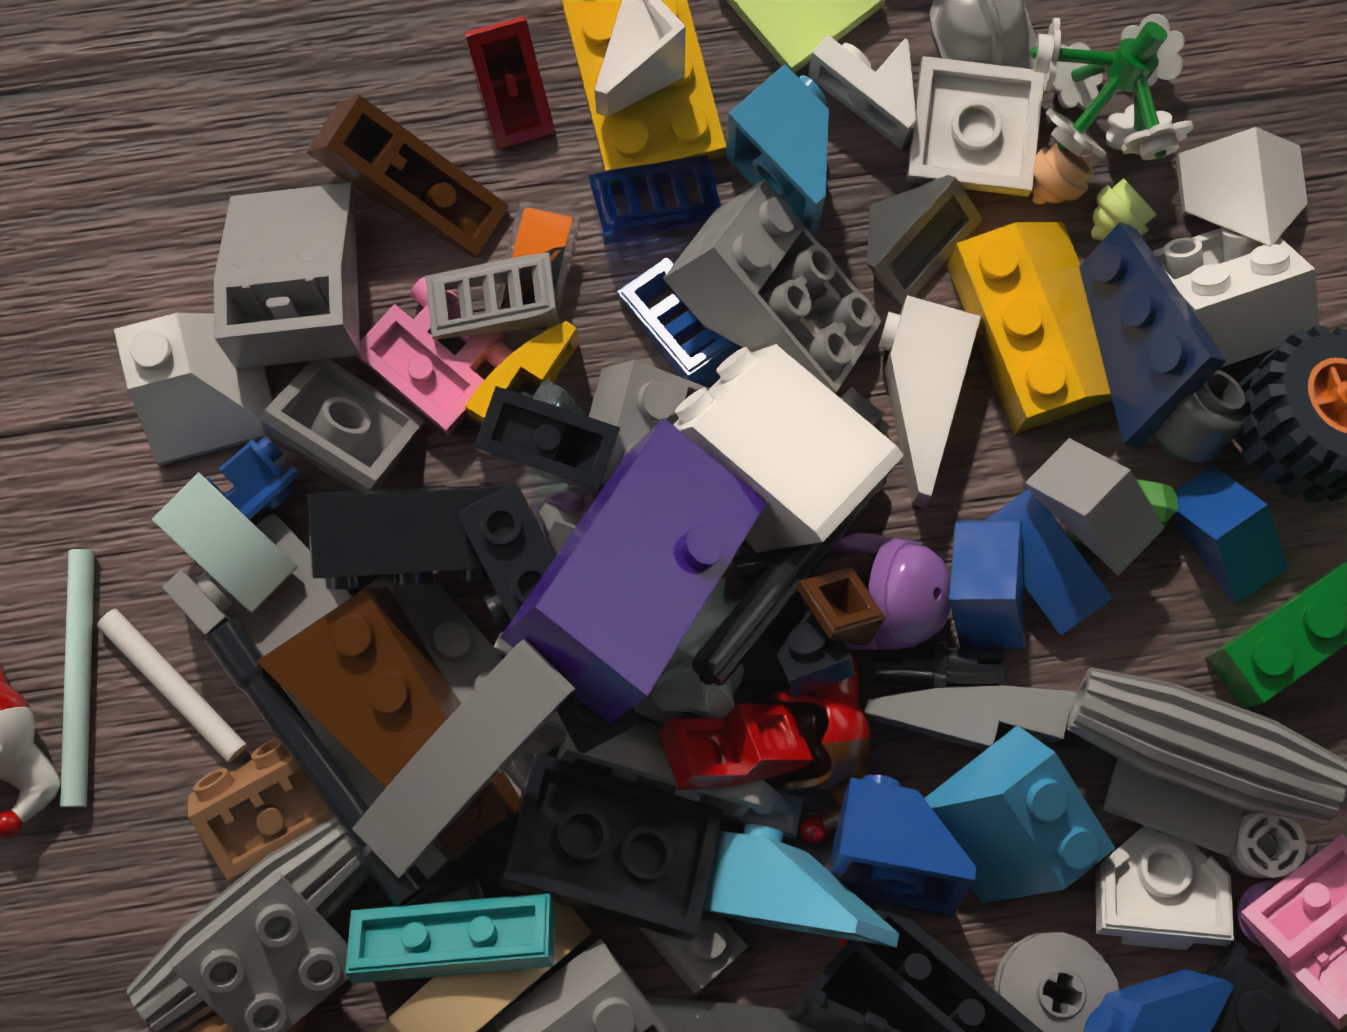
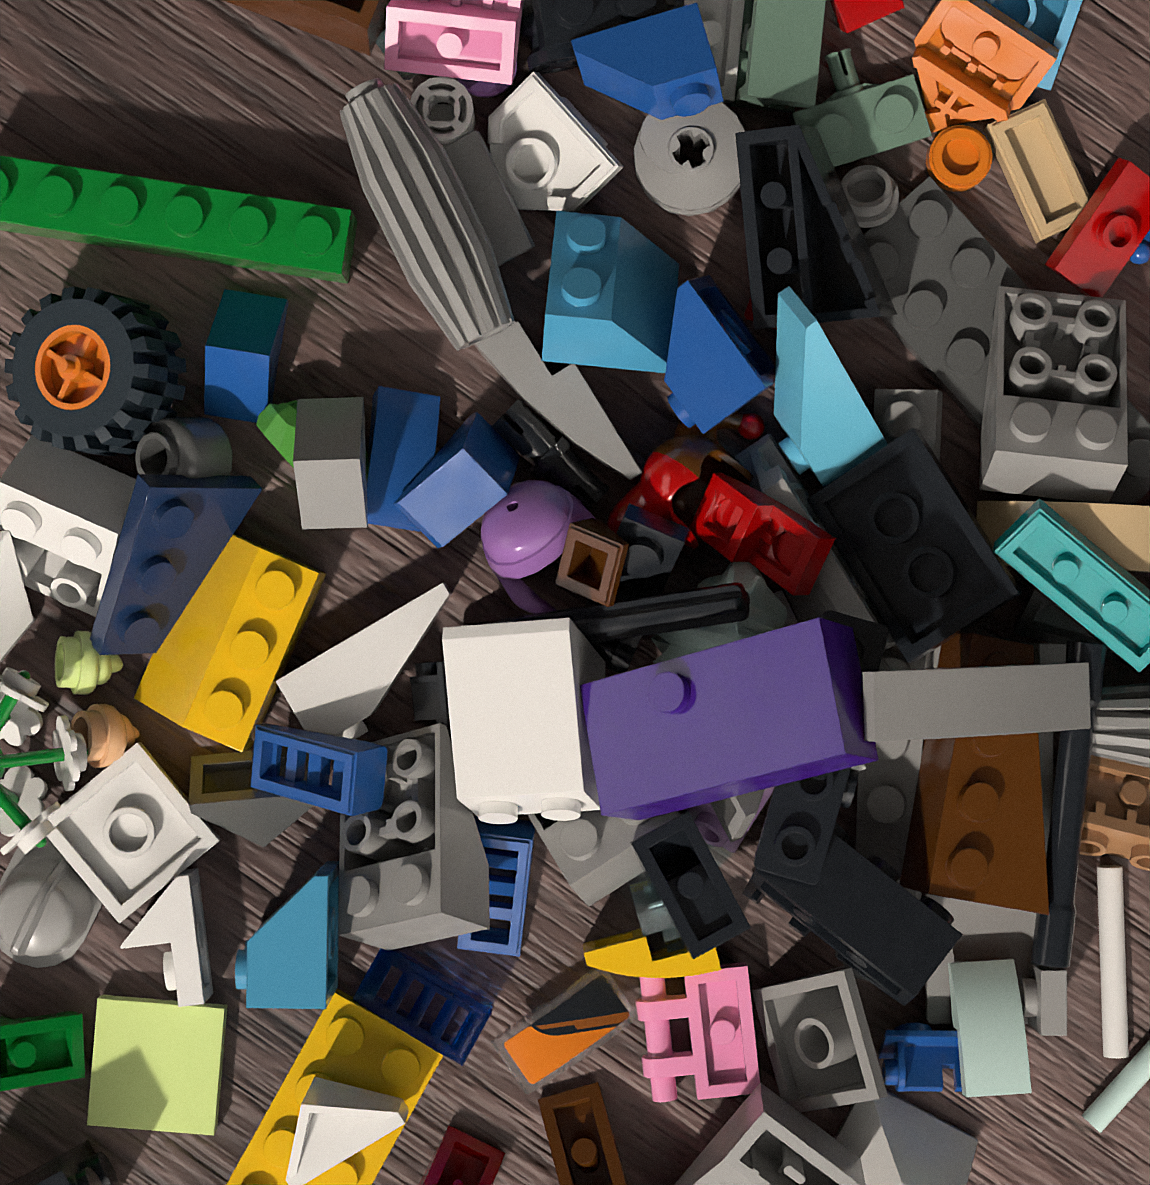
camera: 135 degrees left, 10 degrees up
light grey slope [425,253,559,340] -> none
none -> blue slope [251,723,388,816]

